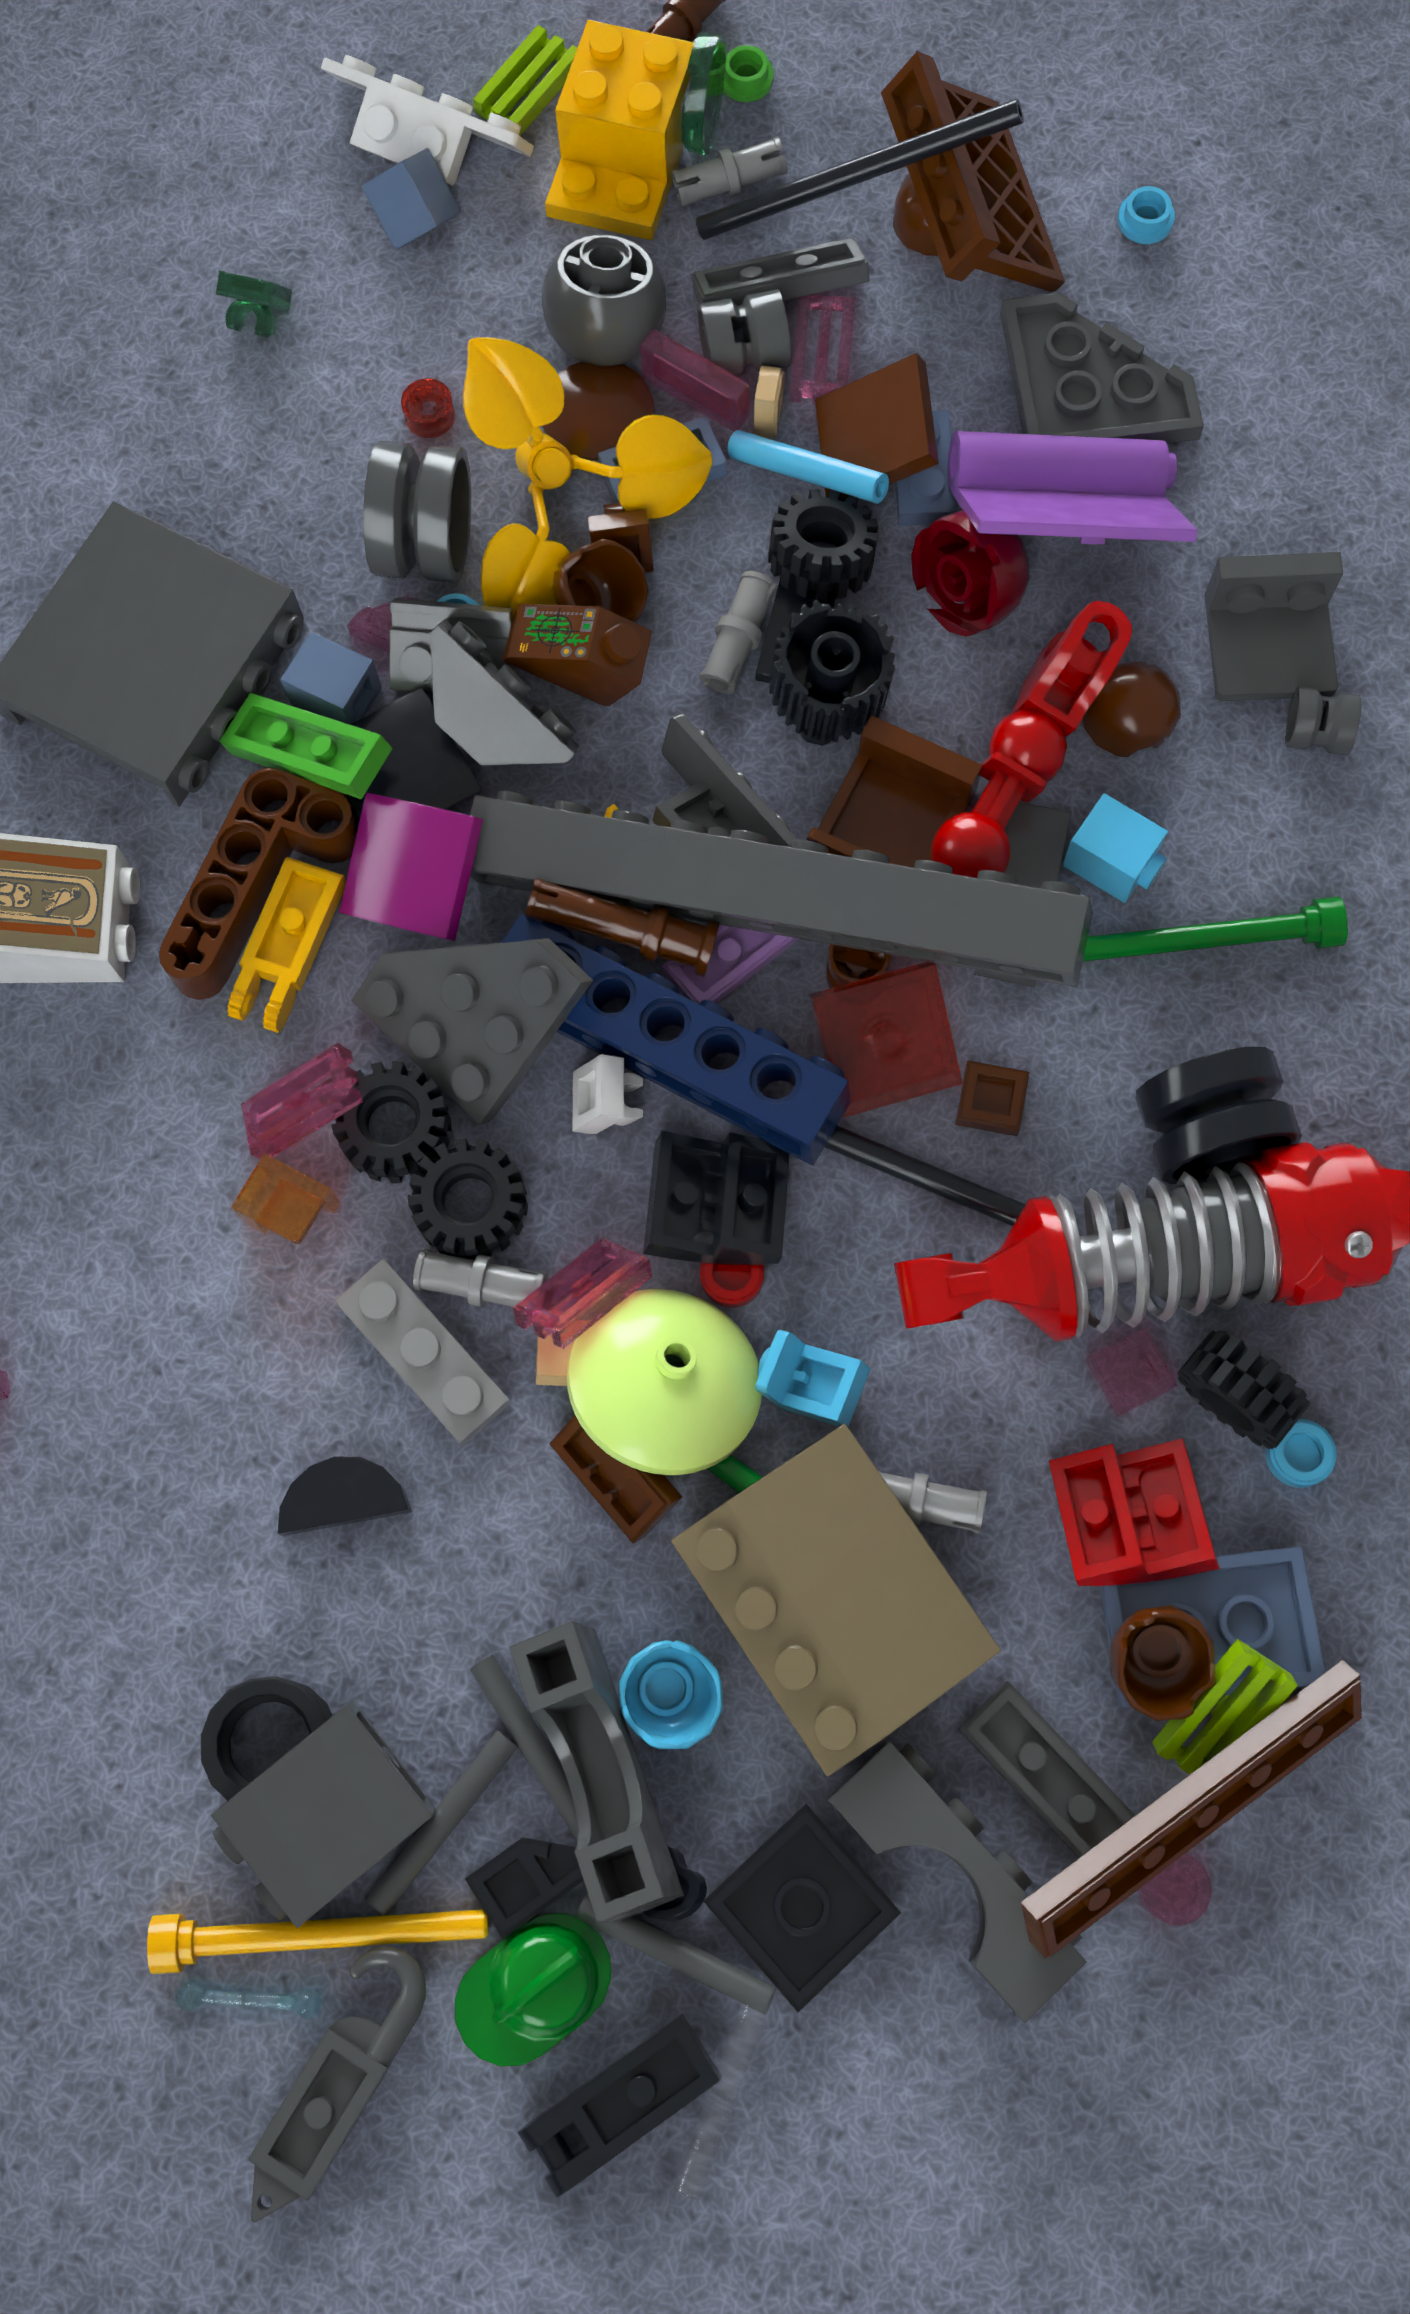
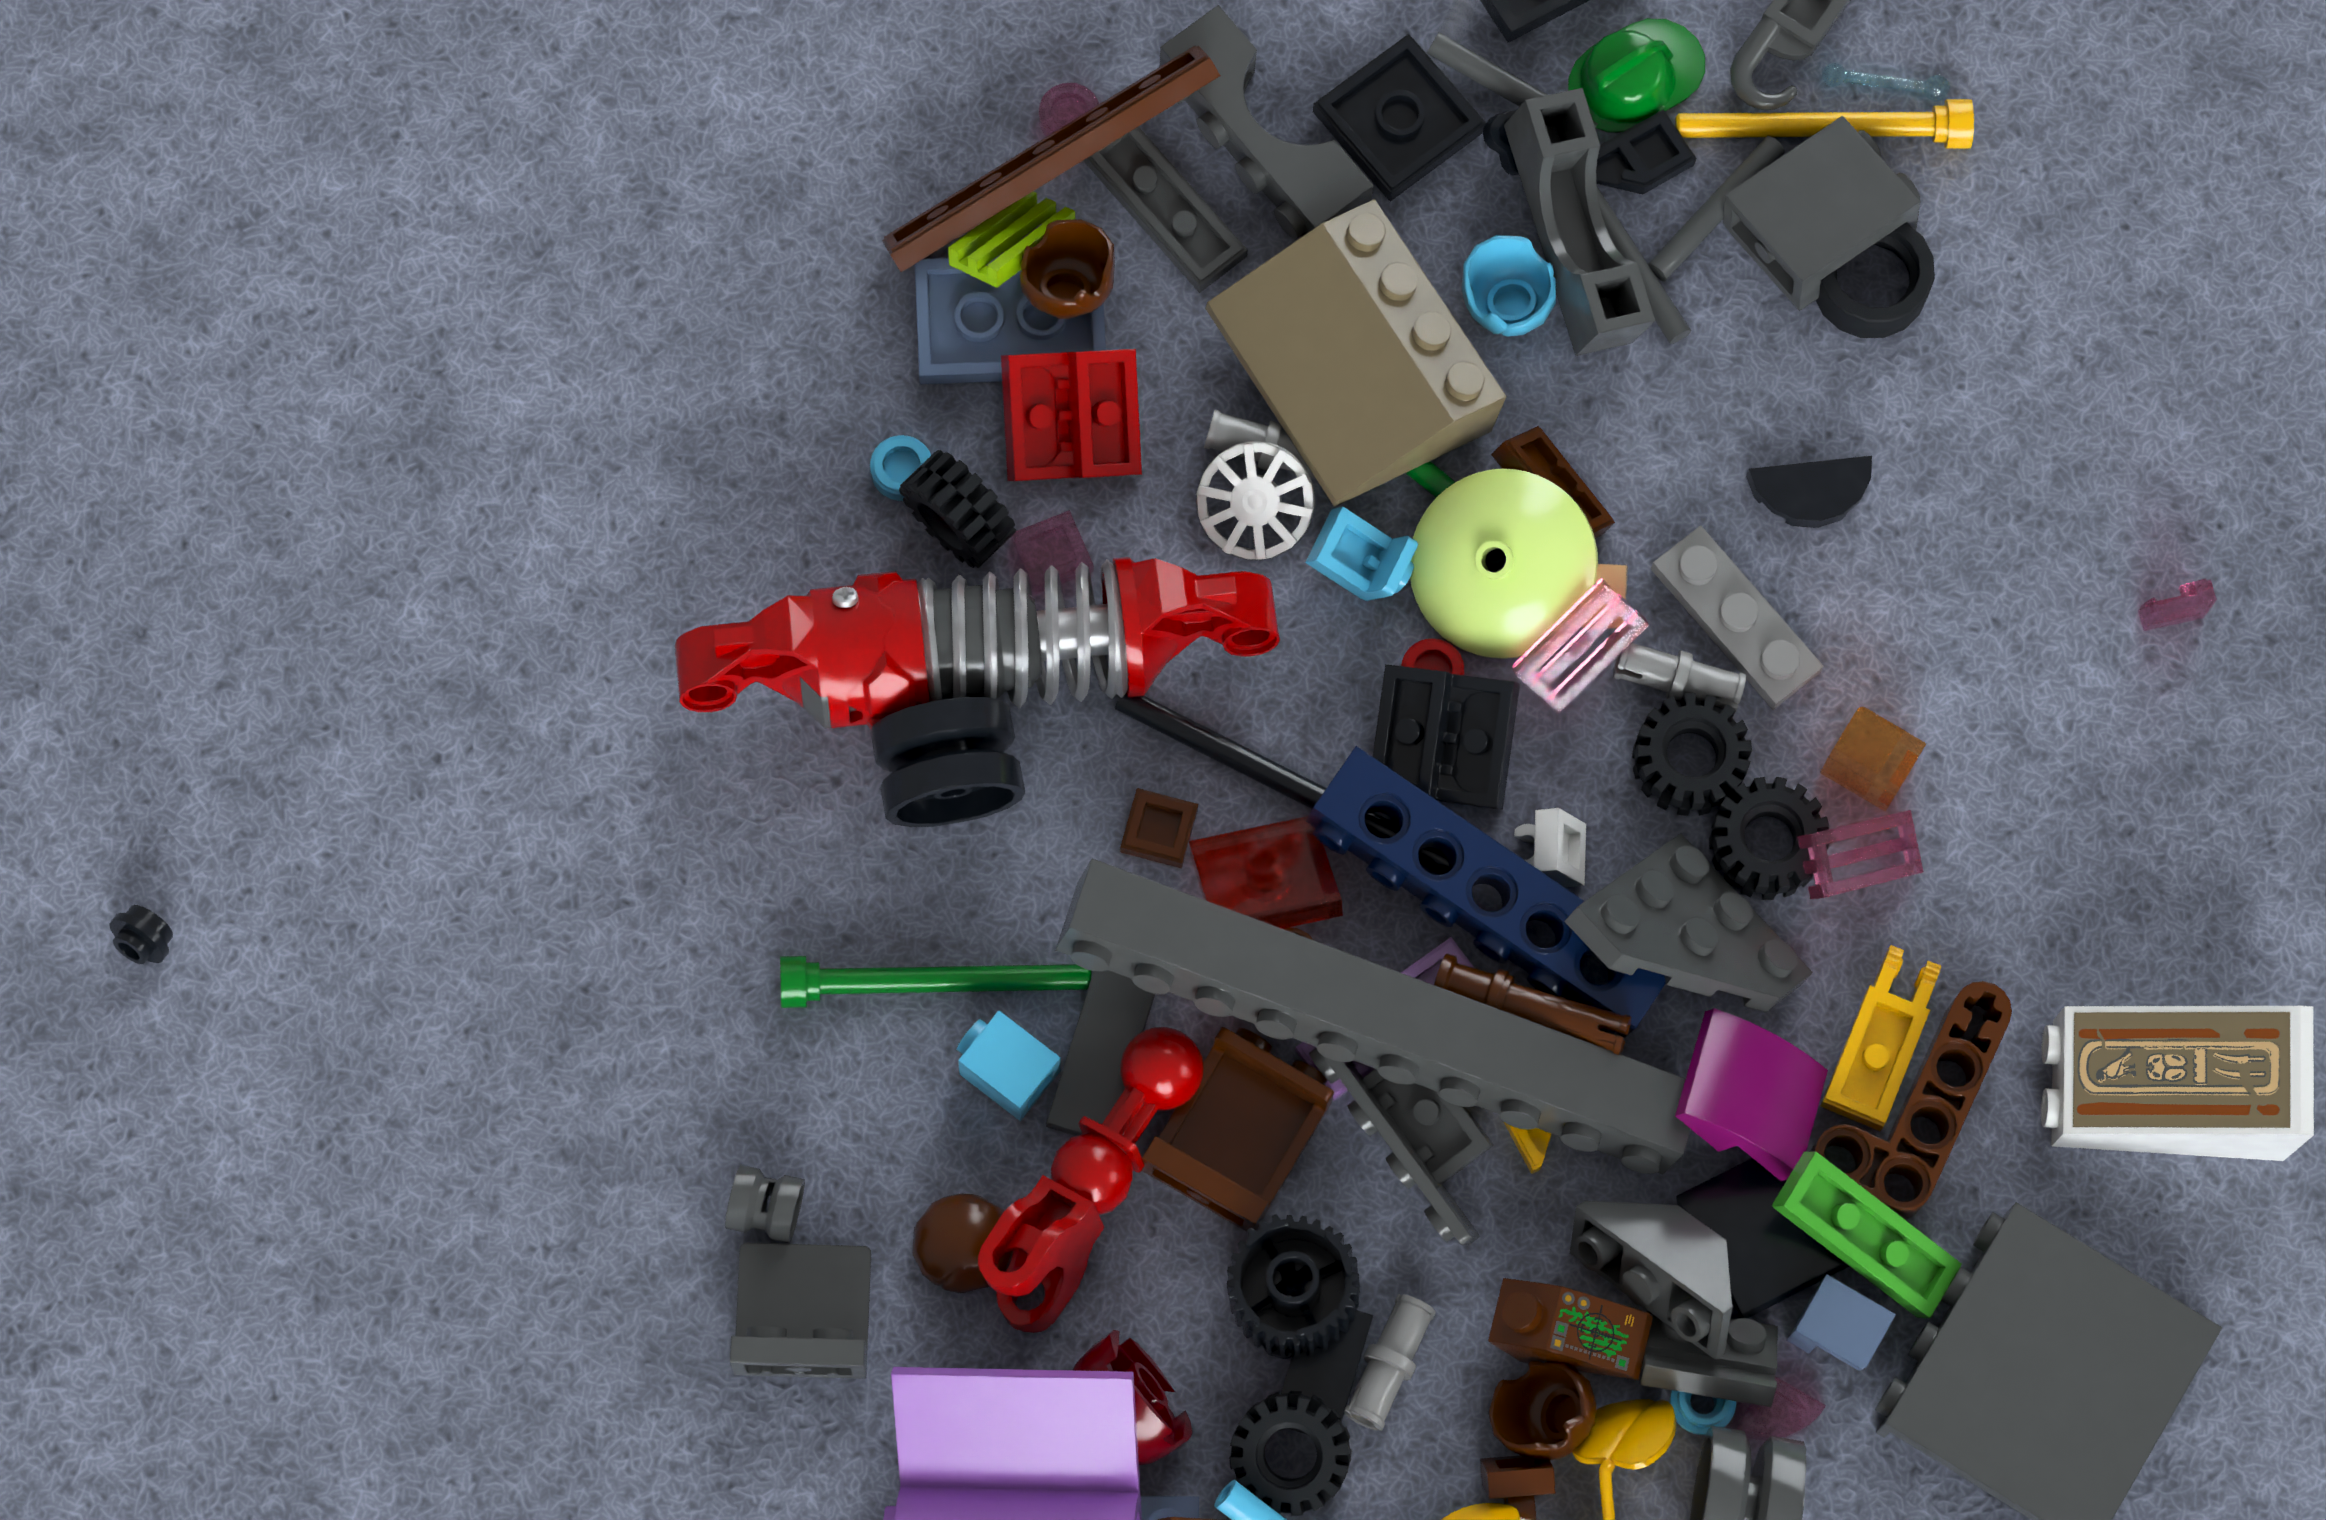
camera: 175 degrees right, 0 degrees up
none -> white wheel [1196,441,1315,560]

